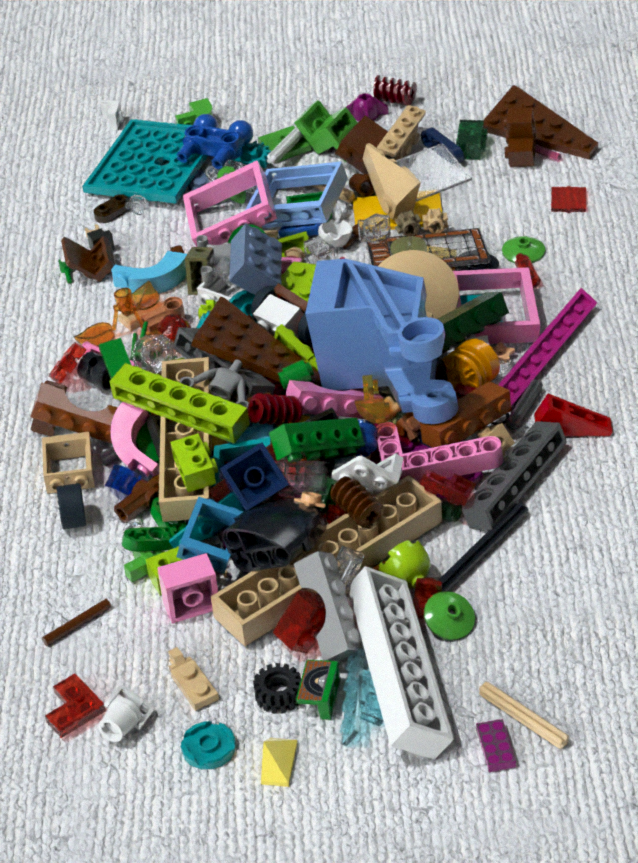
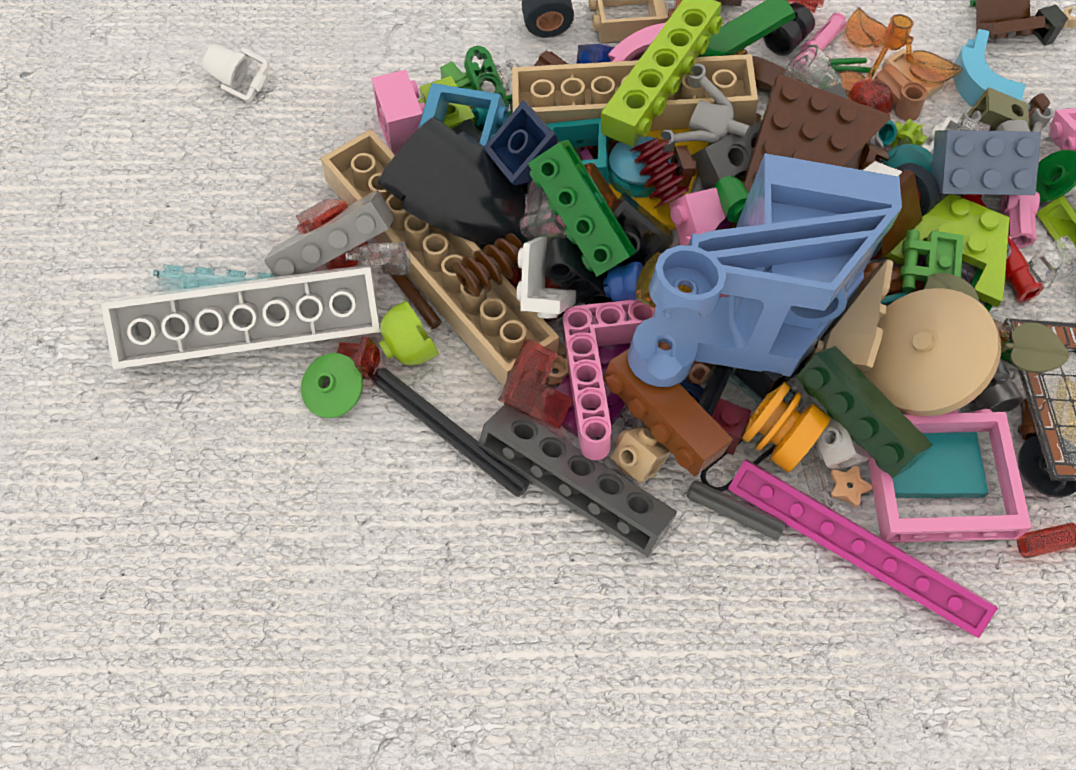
camera: 85 degrees right, 20 degrees up
reddish brown bar [42,599,111,646] -> none
clear red plate [45,673,106,738] -> none
tan hinge [168,647,219,711] -> none
lime brick [170,433,218,492] -> none
teal tile [181,721,236,769] -> none
black tyre [253,663,301,714] -> none
light yellow slope [261,738,298,787] -> none
tan plate [284,247,305,262] -> none
light nougat plate [294,491,326,508] -> none
panel [296,659,341,720] -> none
magenta tile [476,719,516,772] -> none
tan axle [479,682,569,749] -> none
red slope [534,393,612,436] -> none

